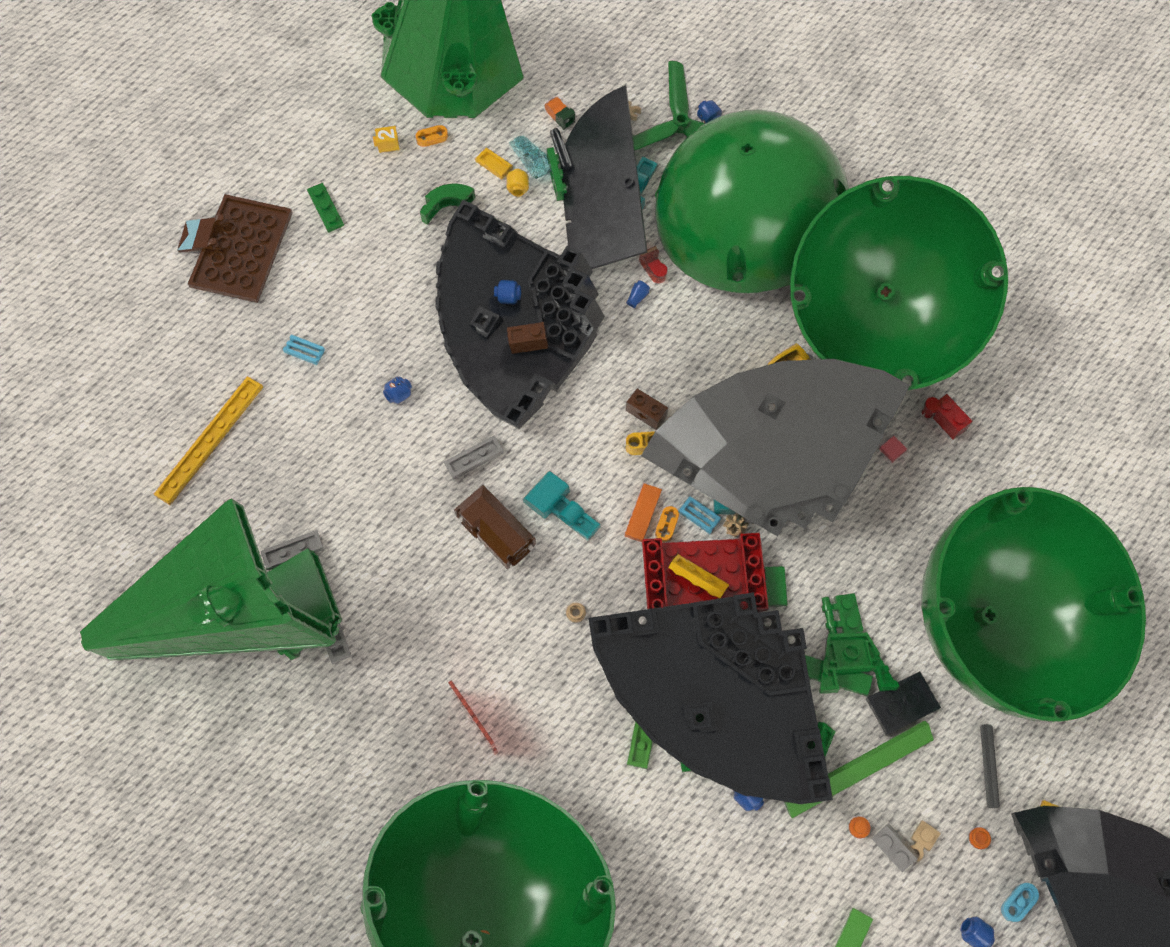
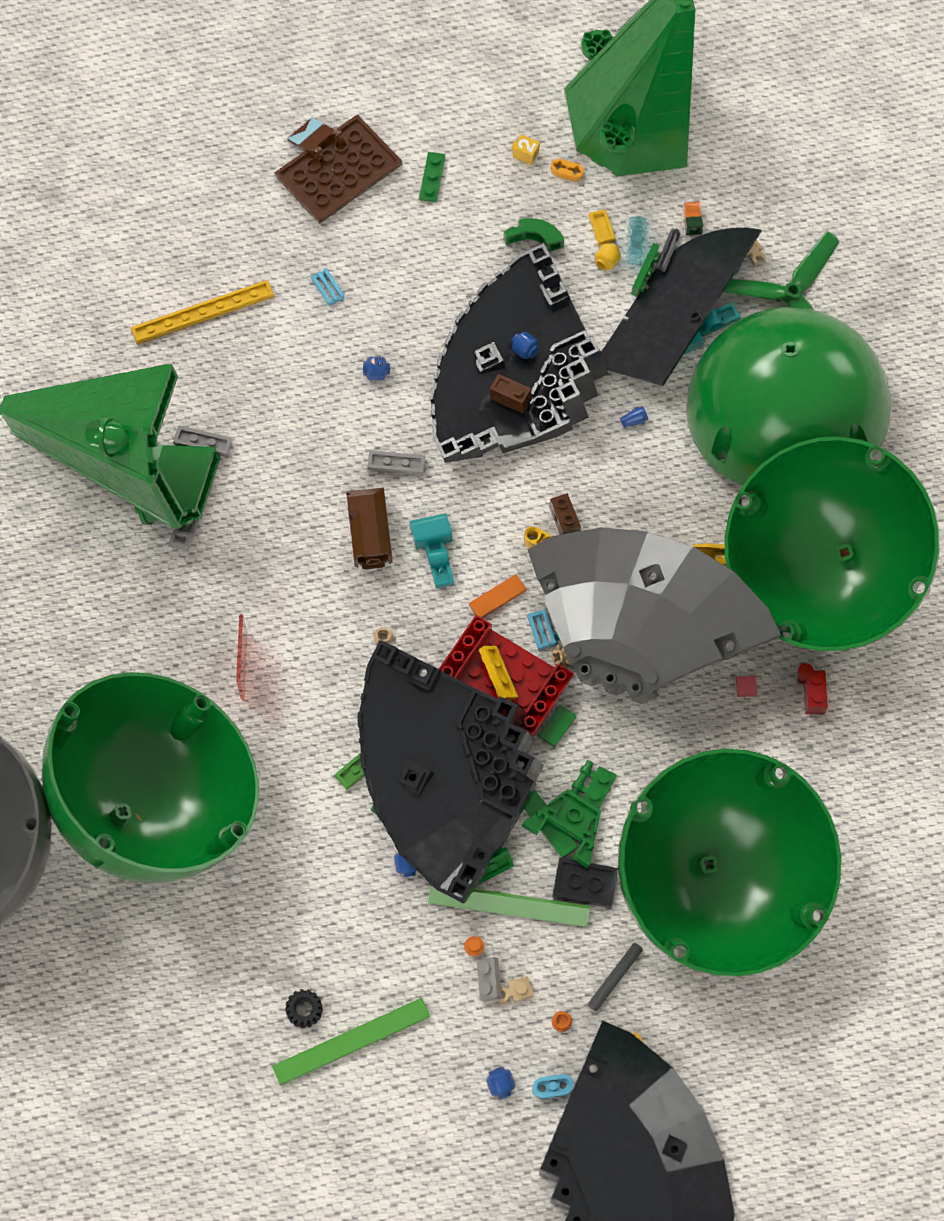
camera: 35 degrees right, 0 degrees up
leg [639,246,668,283] -> none
light orange beam [655,506,679,543] -> none
blue head [697,100,722,124] -> none

